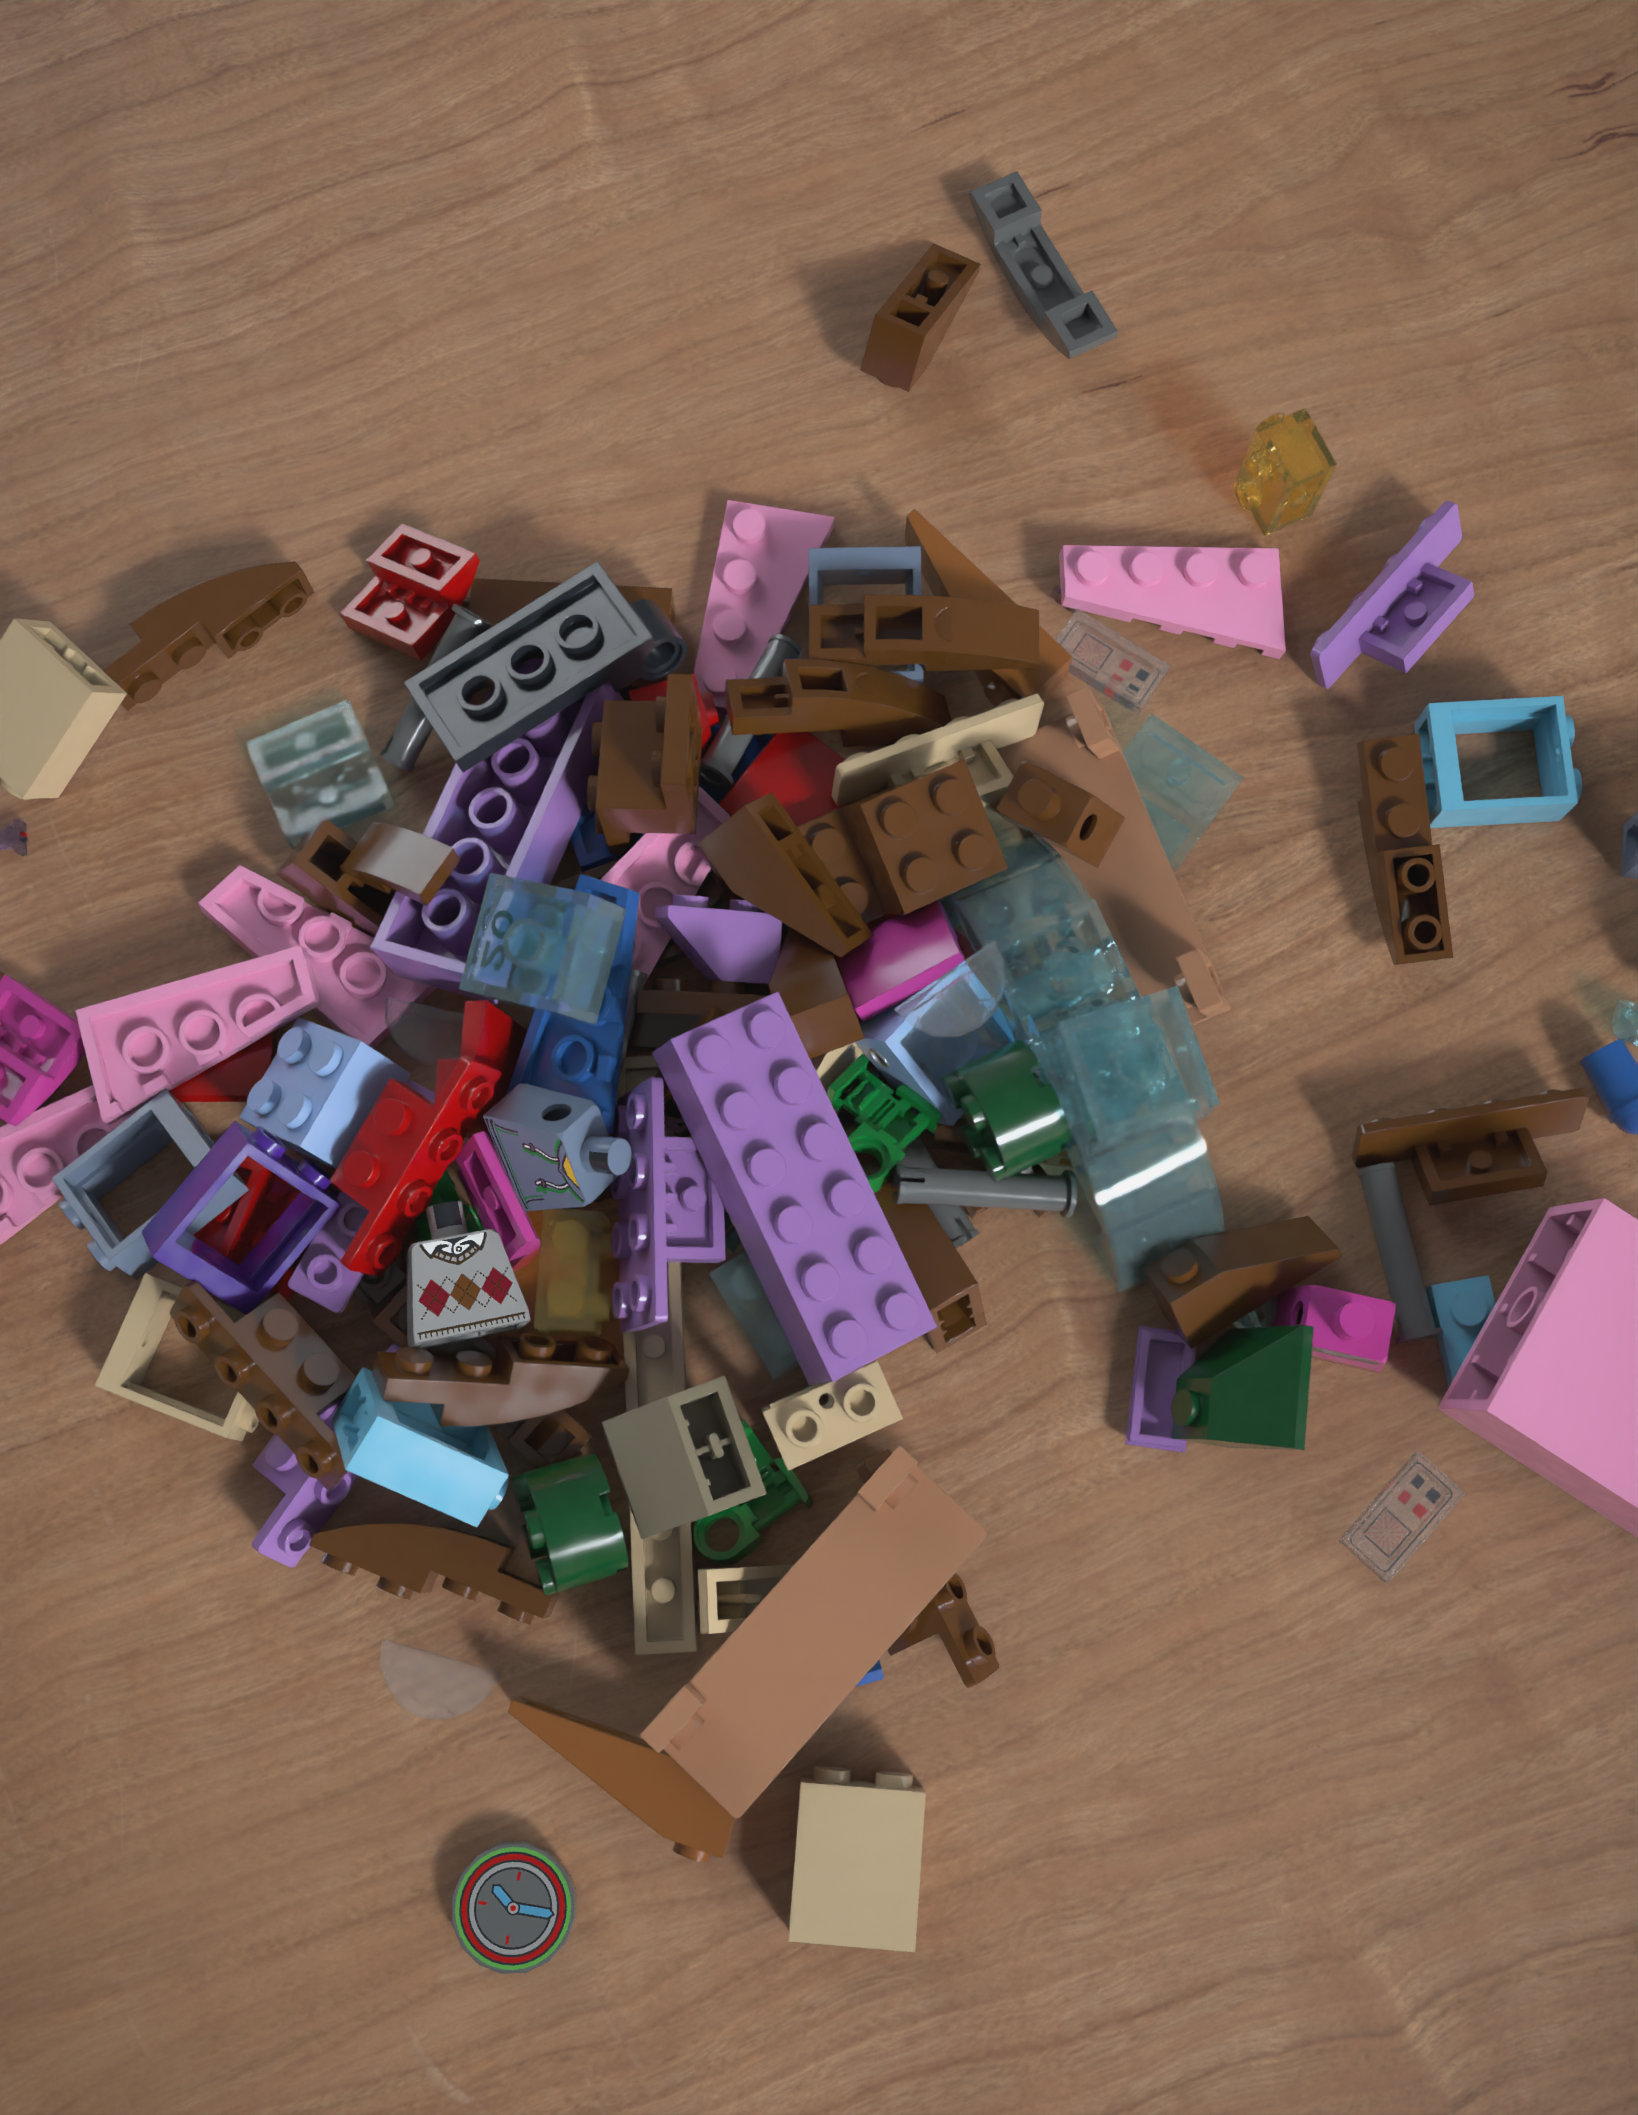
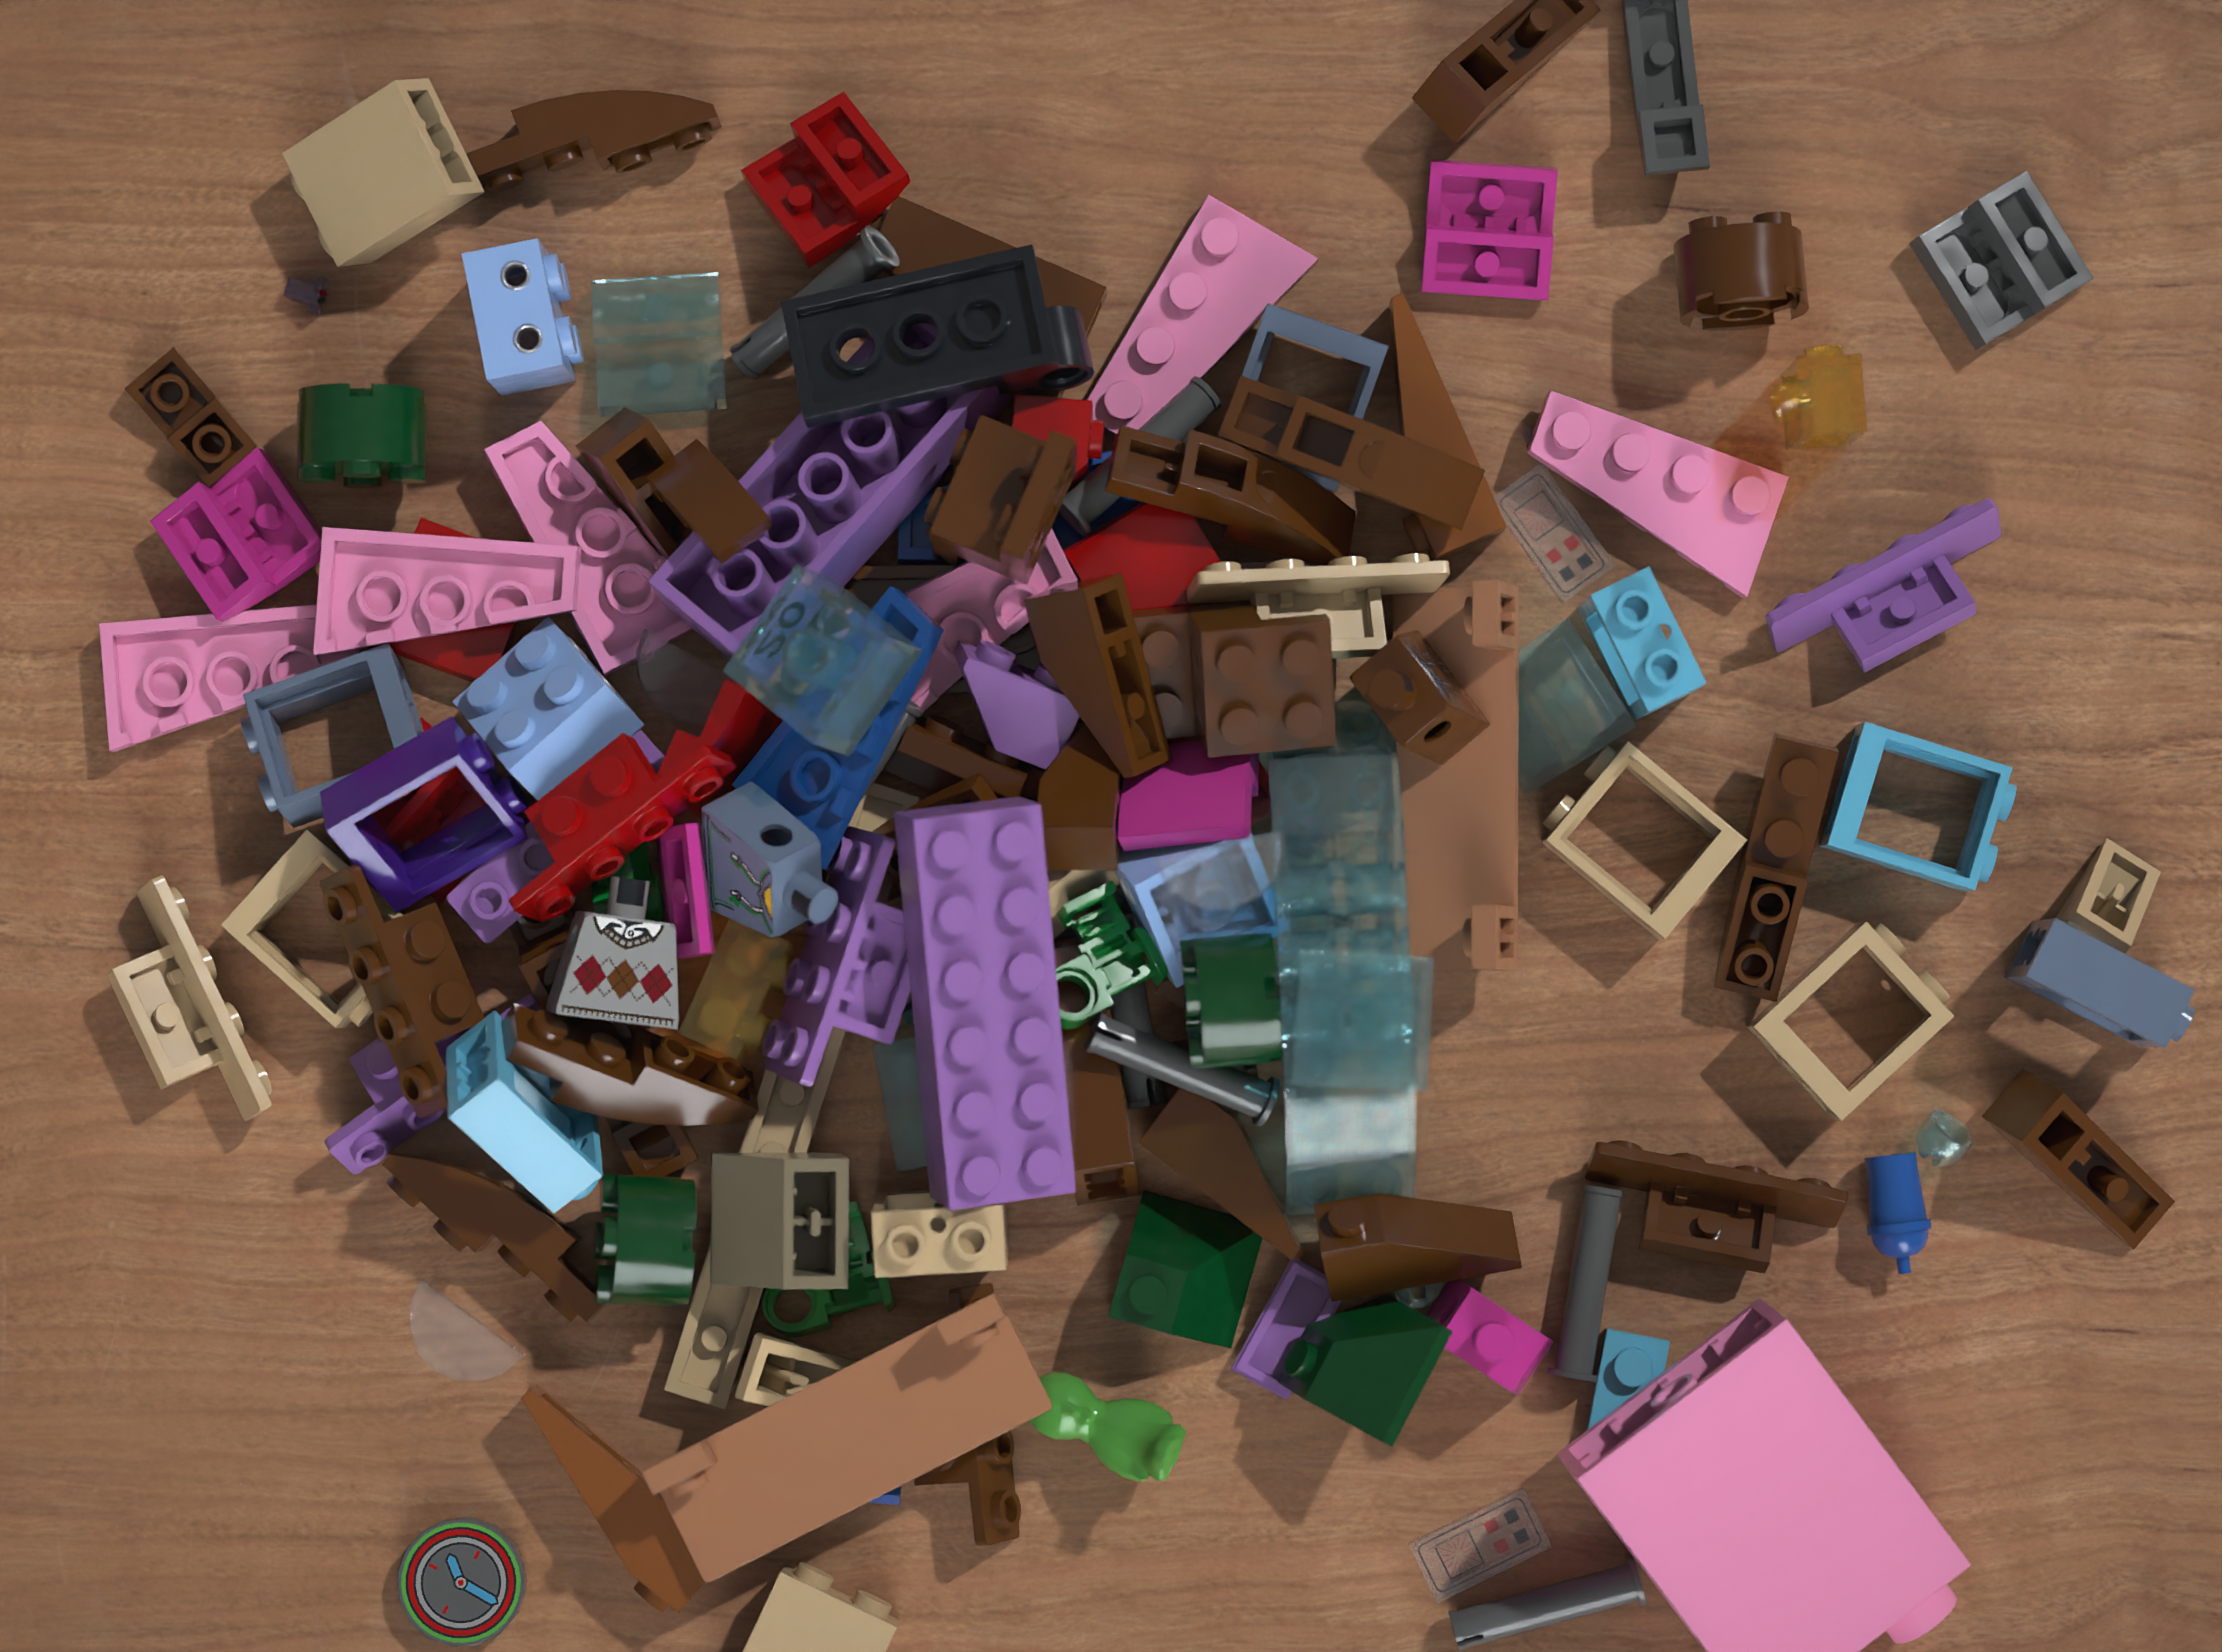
camera: 25 degrees right, 10 degrees up
none -> tan bracket [106,875,272,1121]
none -> dark green brick [297,383,427,488]
none -> light blue piece [462,238,584,396]
none -> bright green animal [1029,1372,1187,1482]
none -> dark green slope [1108,1190,1263,1348]
none -> reddish brown slope [1138,1088,1305,1263]
none -> dark pink slope [1421,159,1558,301]
none -> dark grey pin [1448,1556,1647,1652]
none -> tan window [1541,741,1747,940]
none -> medium azure window [1577,566,1707,722]
none -> reddish brown brick [1674,211,1809,331]
none -> tan window [1746,922,1954,1121]
none -> dark grey slope [1909,171,2094,350]

